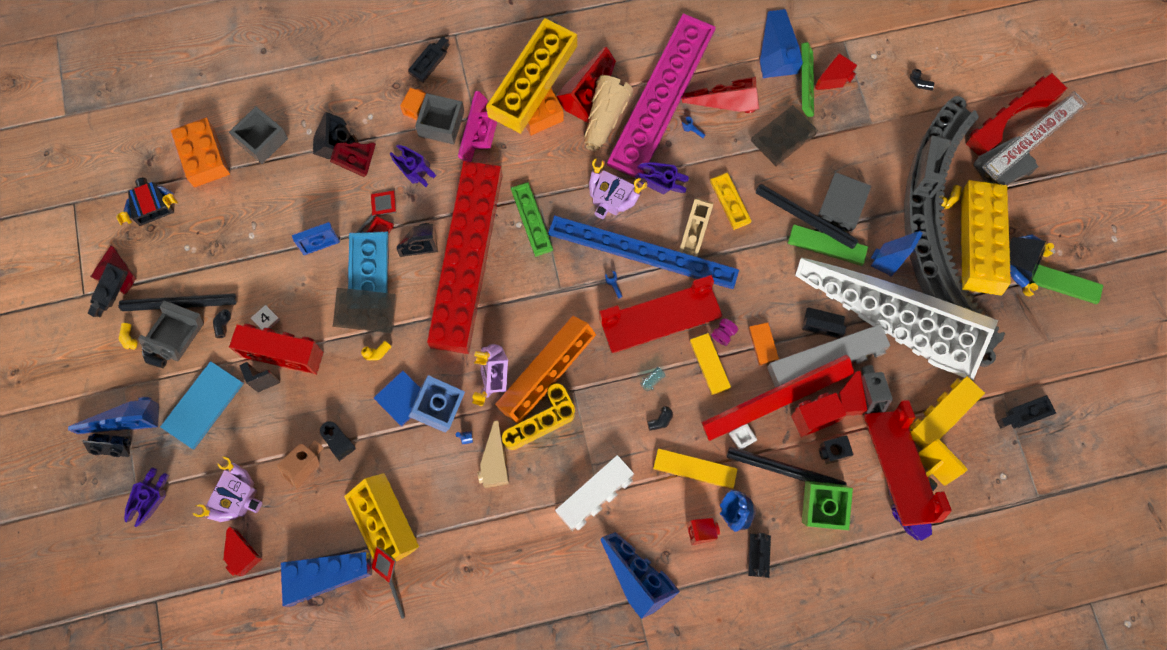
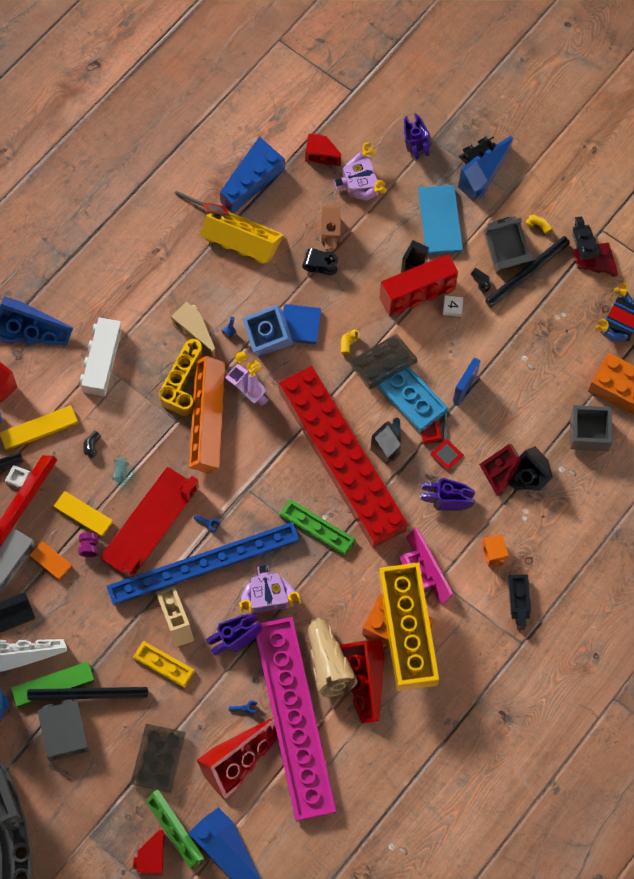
camera: 140 degrees right, 5 degrees down
dark grey piece [415,93,464,145] -> none

